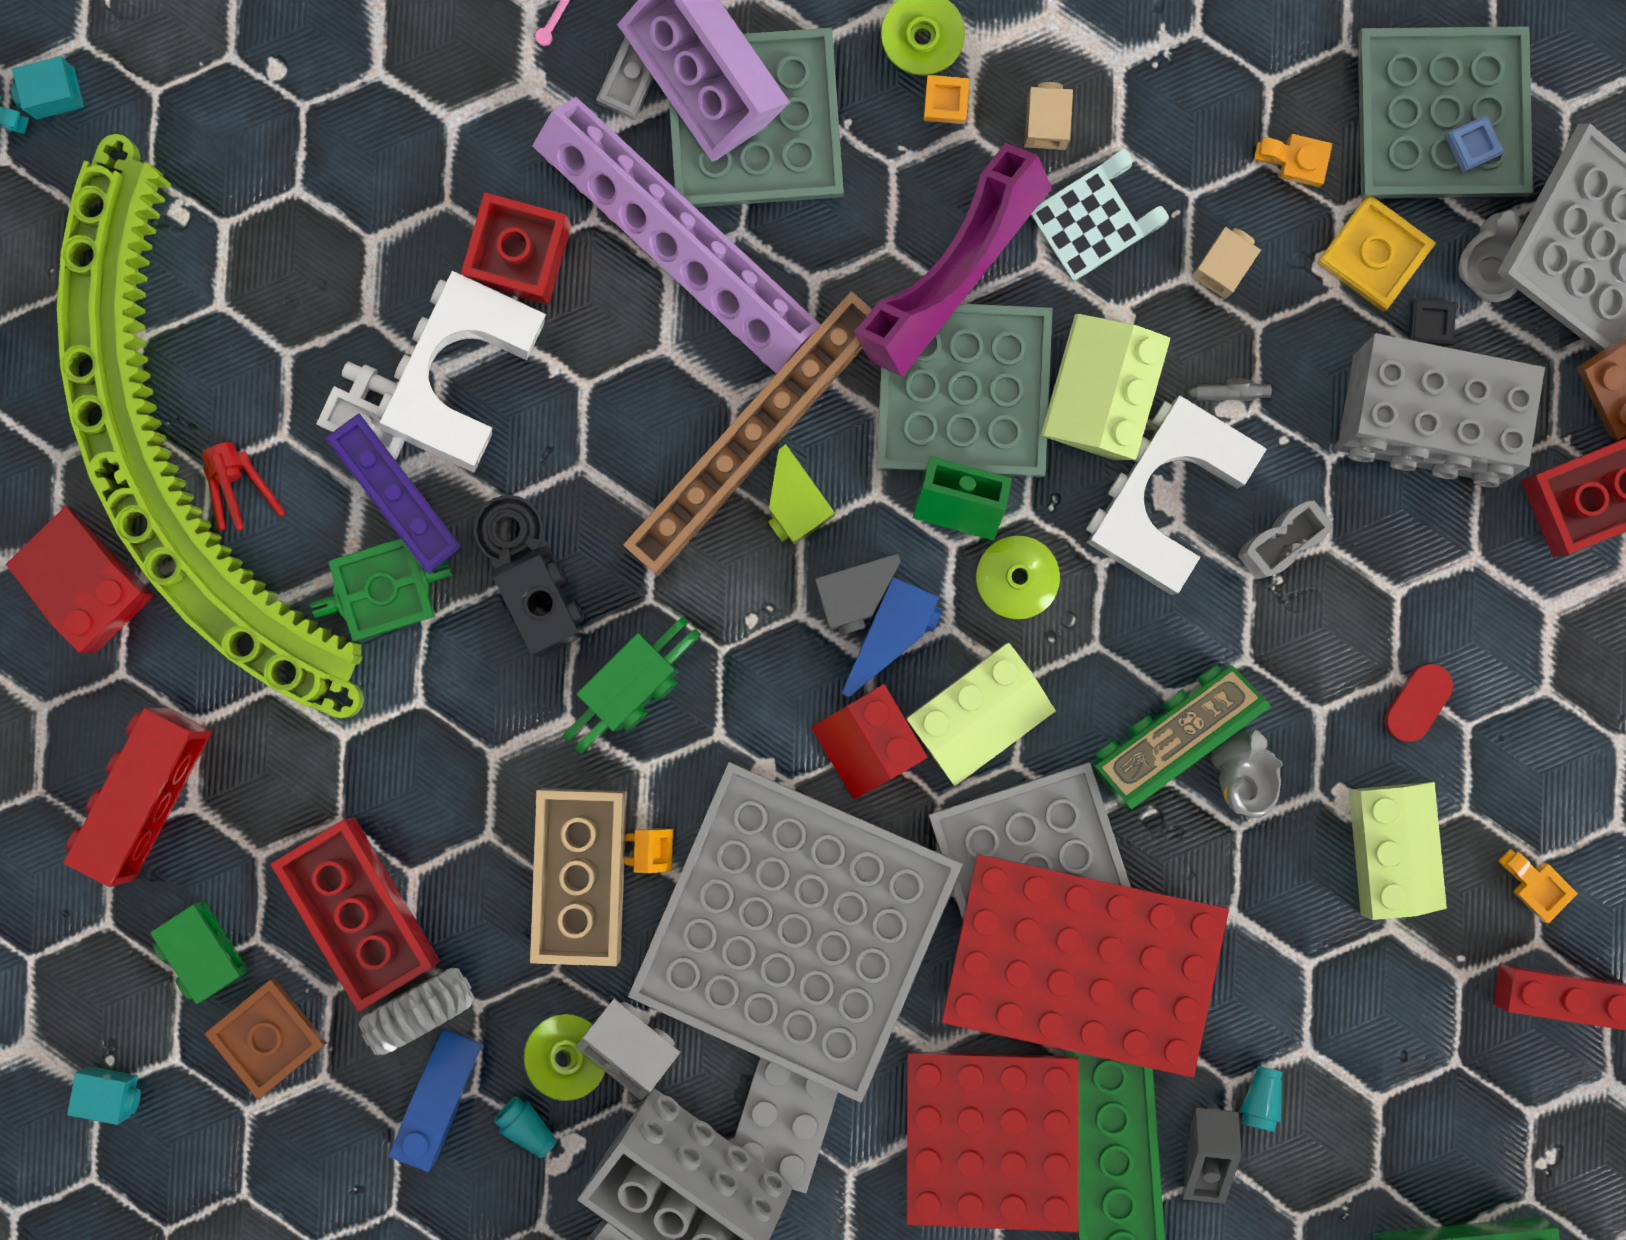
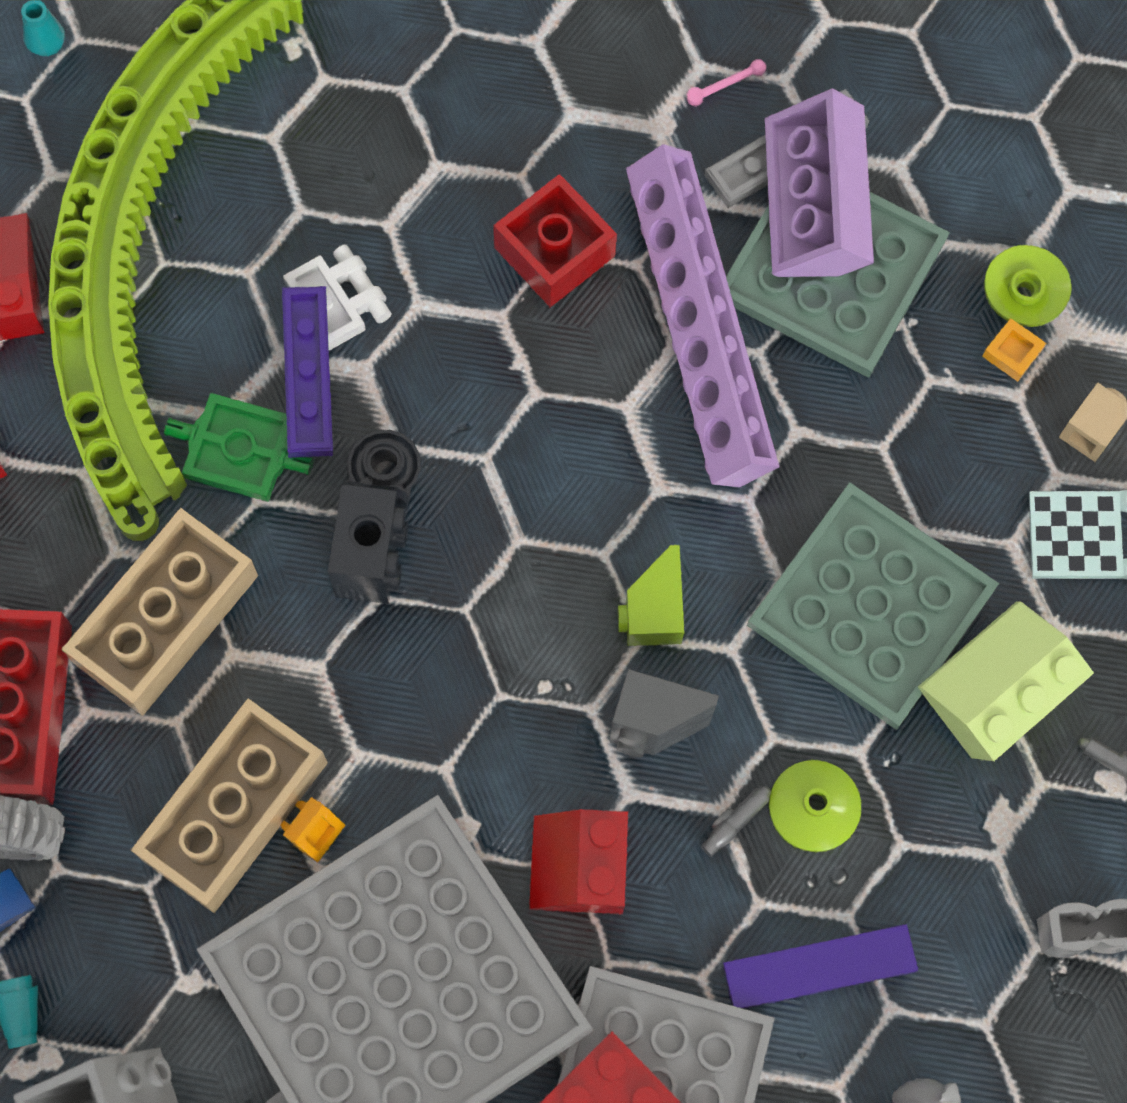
camera: 30 degrees right, 15 degrees down
red plant [202,442,285,531] -> none
white arch [376,271,546,472] -> none
lime dish [524,1014,605,1101] -> none
green brick [562,616,702,755] -> none
light grey brick [575,999,681,1100] -> none
medium nougat brick [623,291,872,576] -> none
blue slope [841,577,943,697] -> none
magenta arch [854,143,1052,377] -> none
yellowish green slope [905,643,1056,786] -> none
green brick [912,456,1012,541] -> none
white arch [1086,396,1267,595] -> none
slope [1091,664,1271,810] -> none
none -> tan brick [62,508,258,716]
none -> flat silver piece [701,786,771,857]
none -> dark purple tile [722,924,919,1009]

